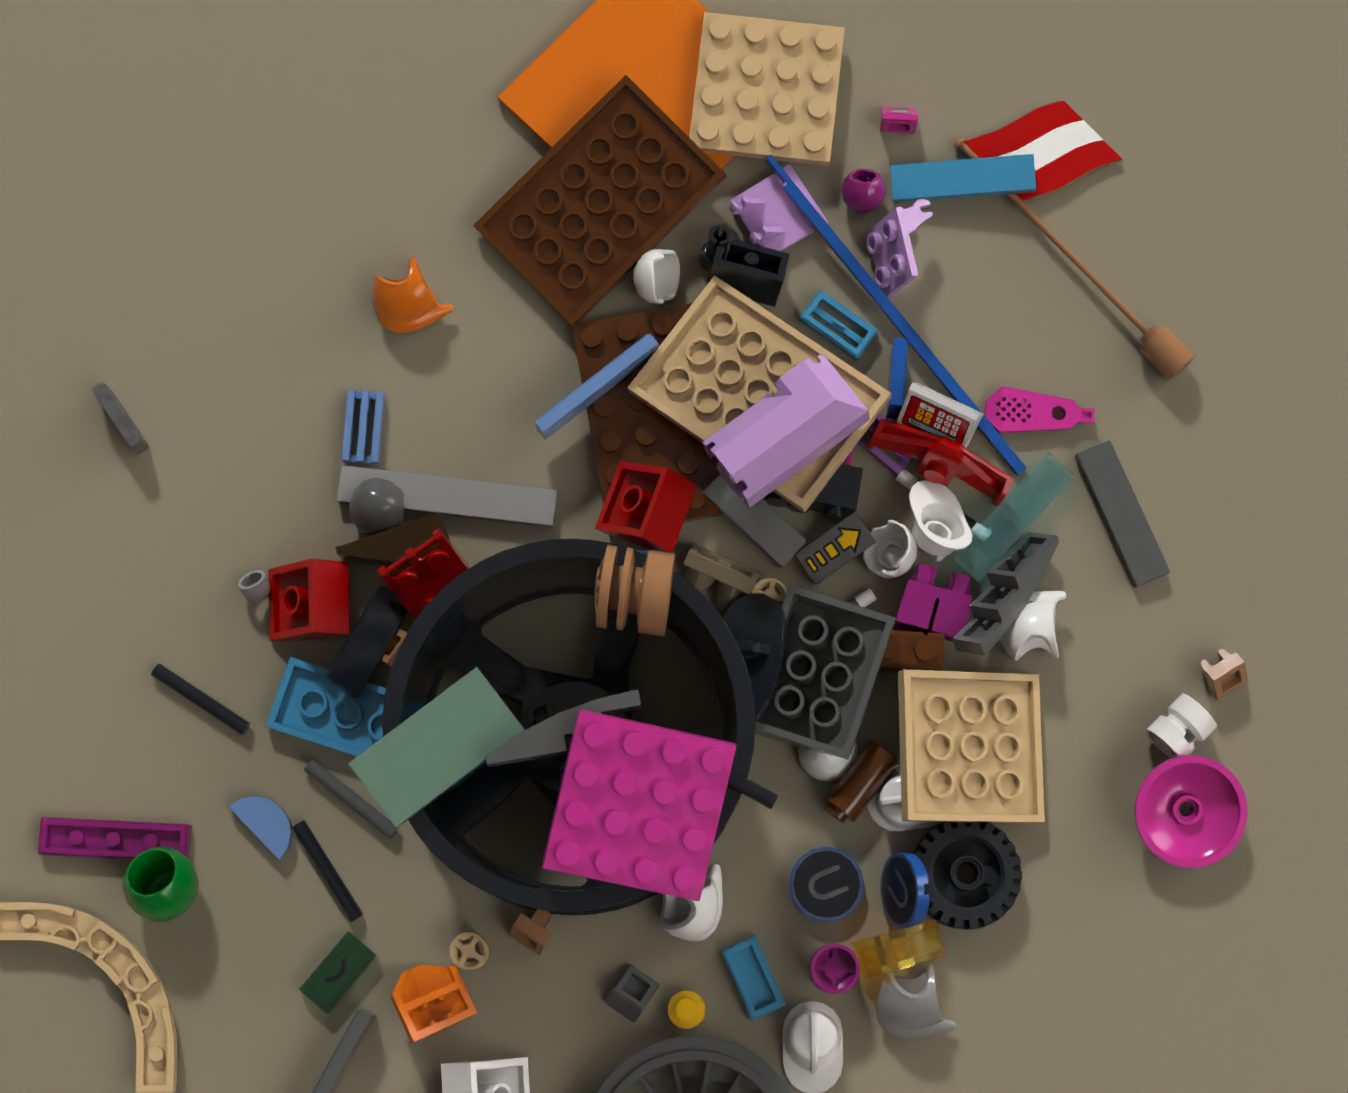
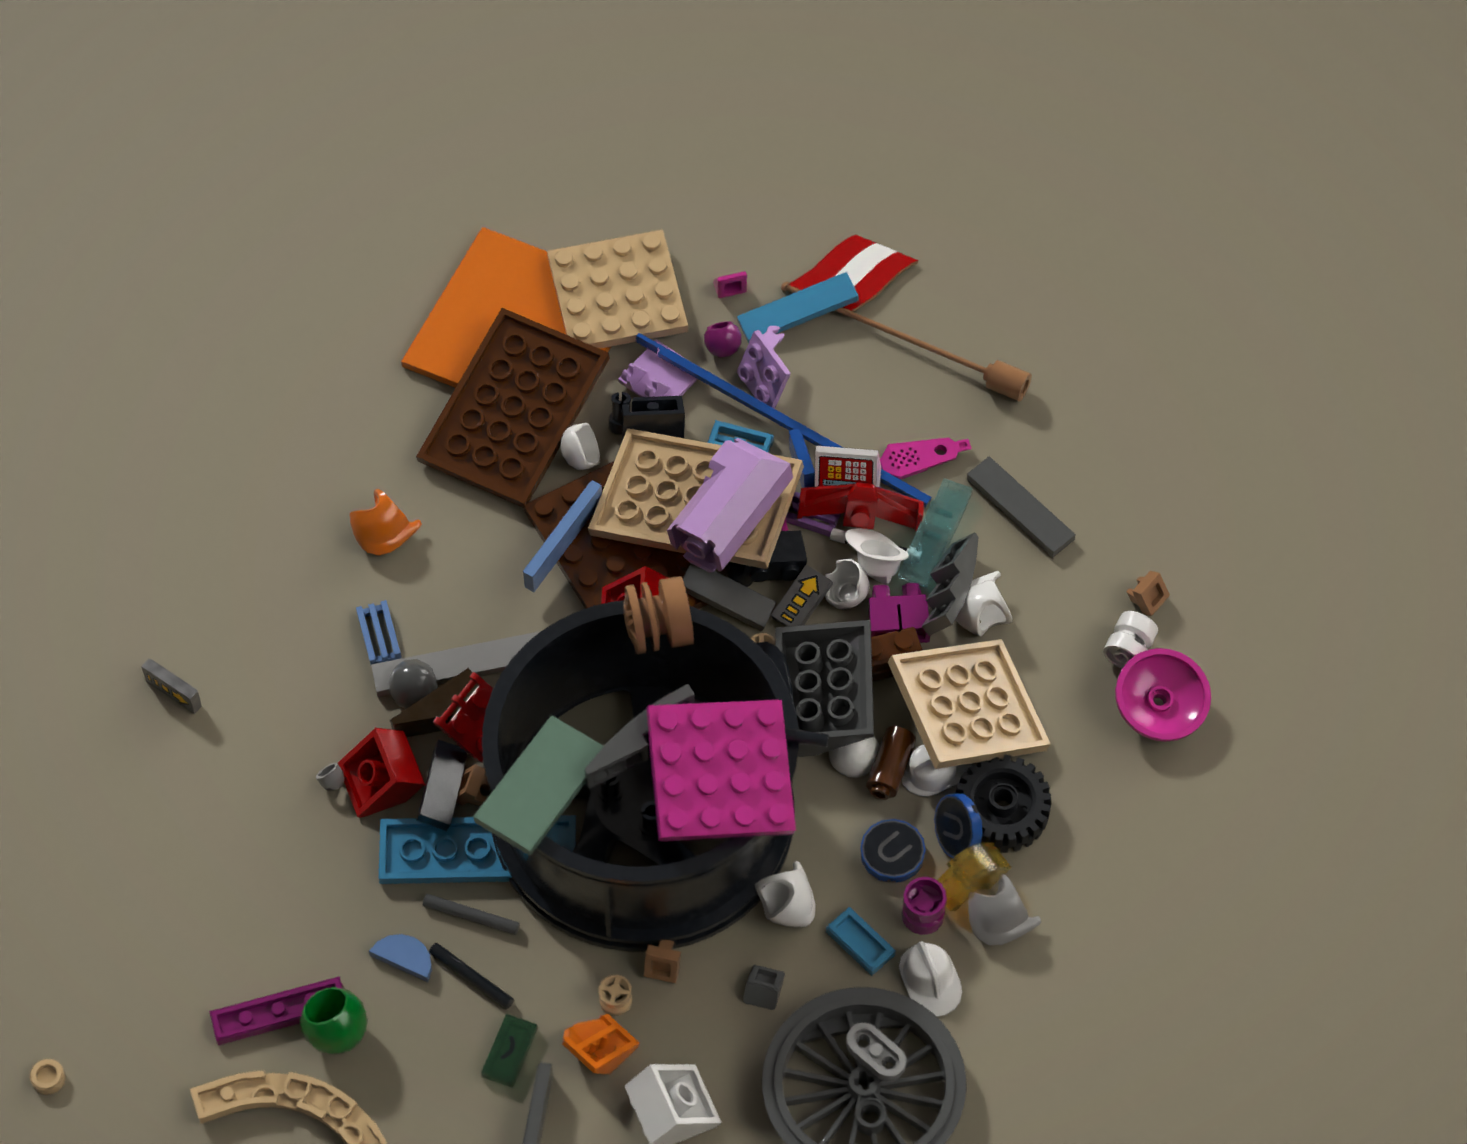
camera: 20 degrees left, 20 degrees down
black bar [151,663,250,735] -> none
yellow plate [668,990,705,1029] -> none

